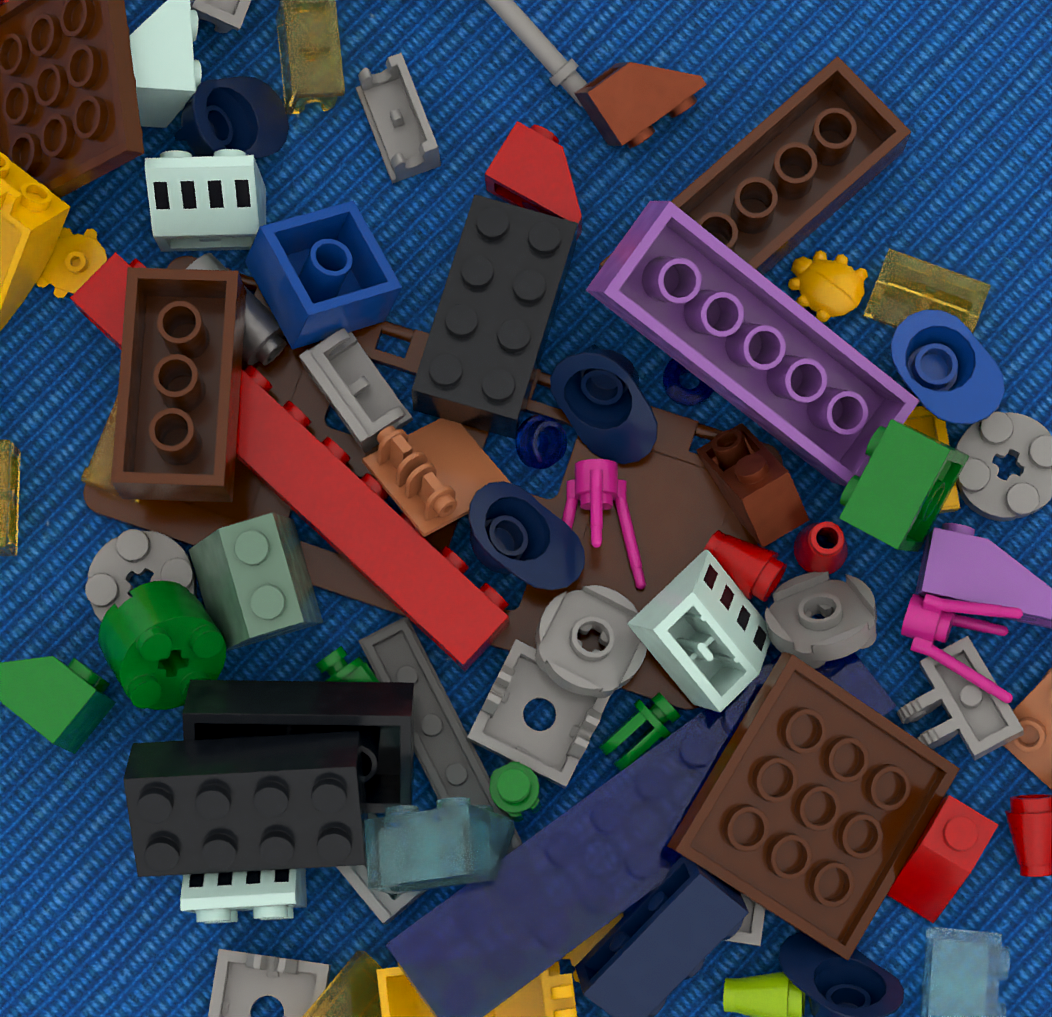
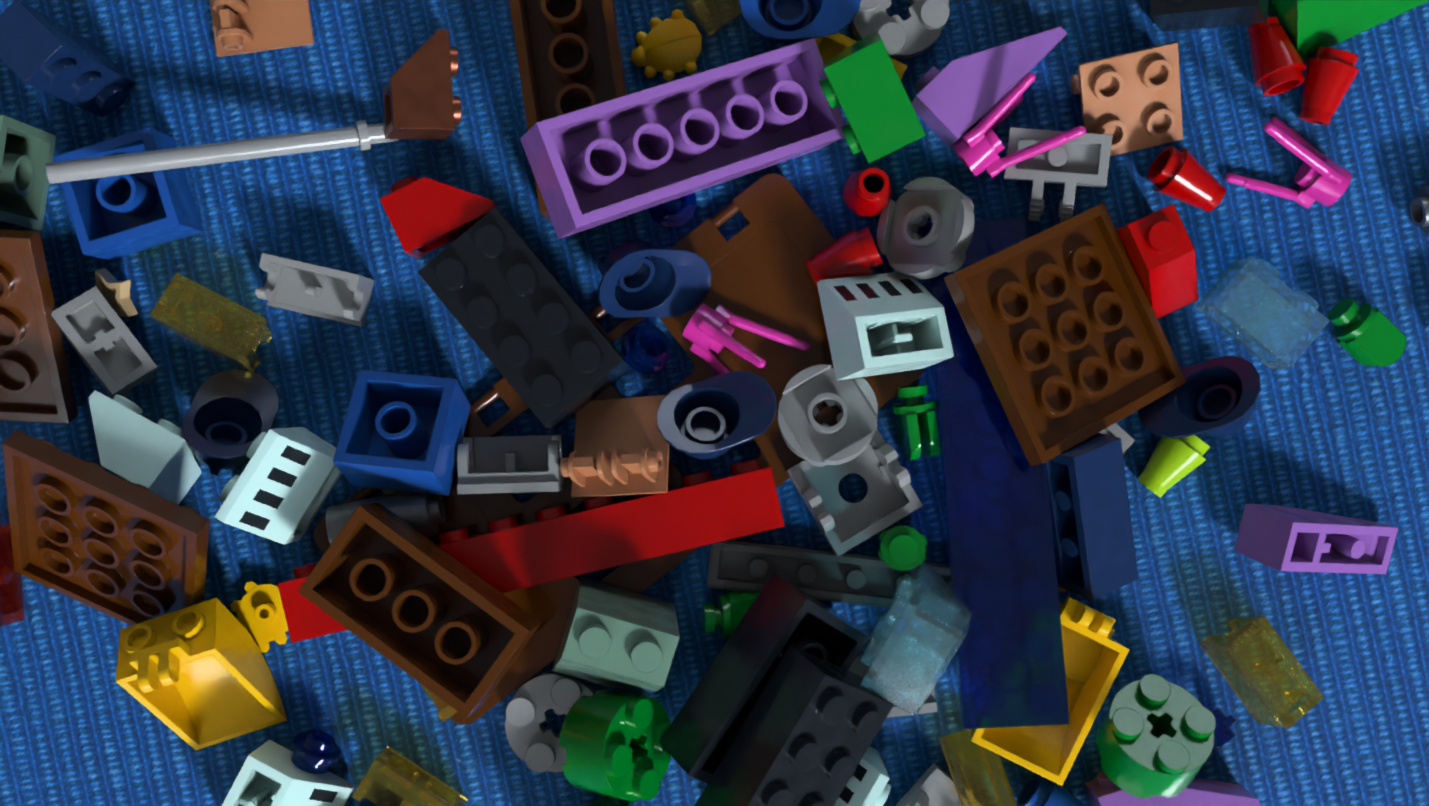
camera: 60 degrees left, 10 degrees up
copper slope [696,423,809,548] -> none

